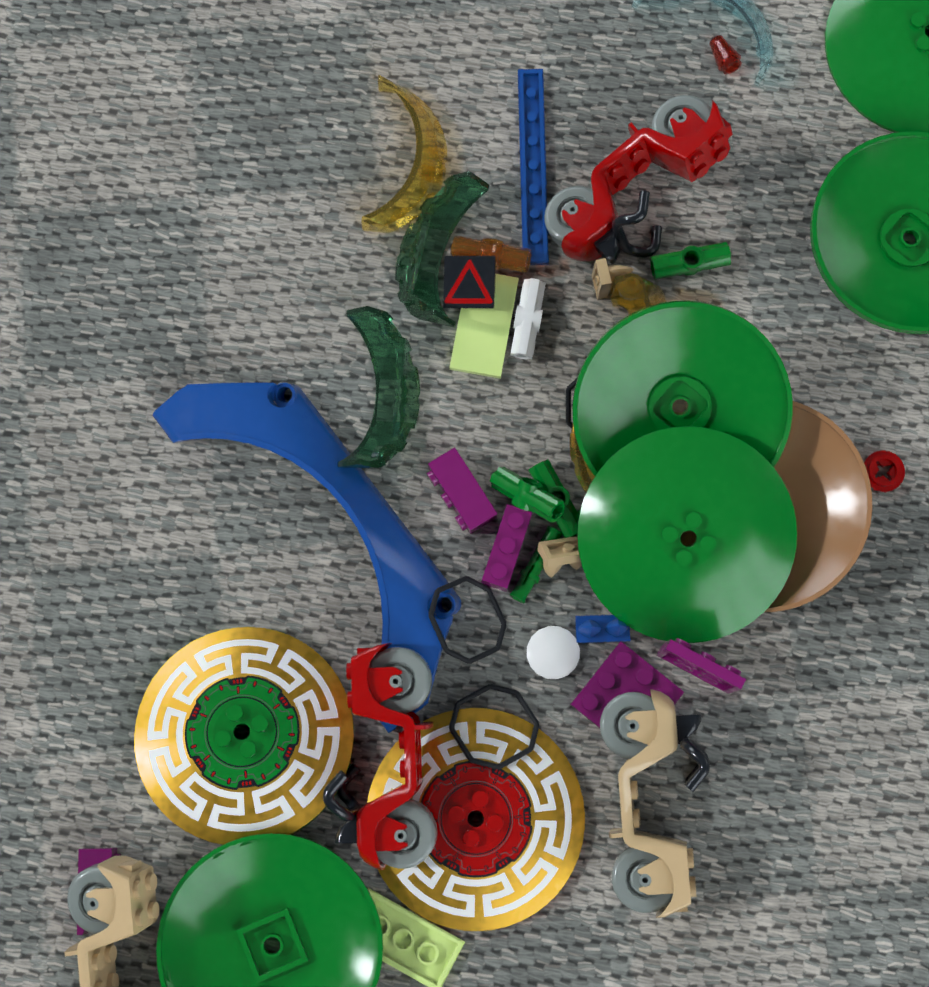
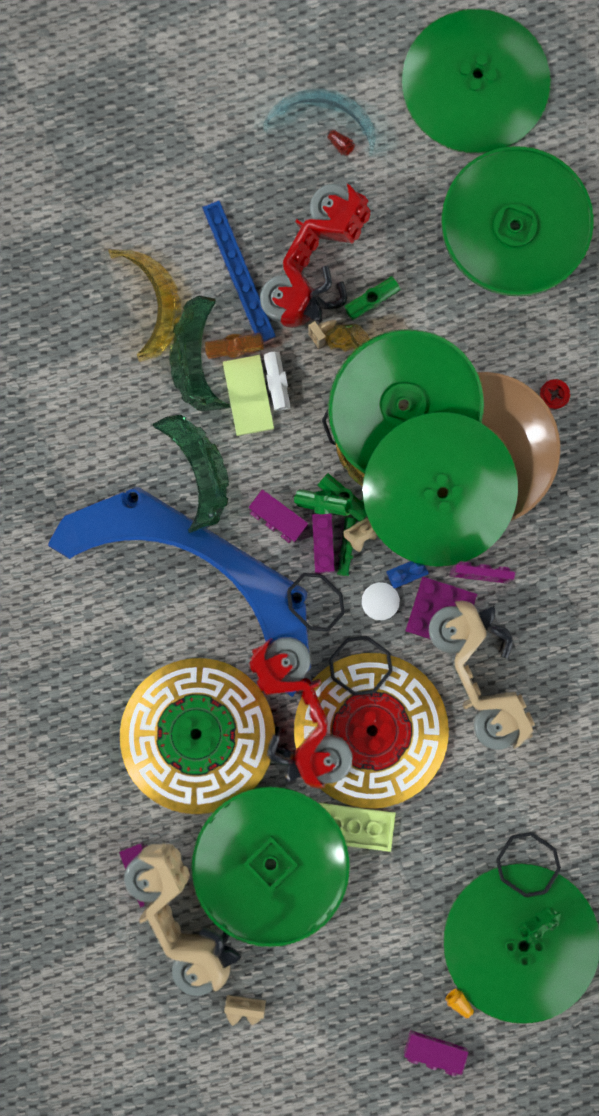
camera: 20 degrees left, 5 degrees up
black piece [443,256,496,308] -> none

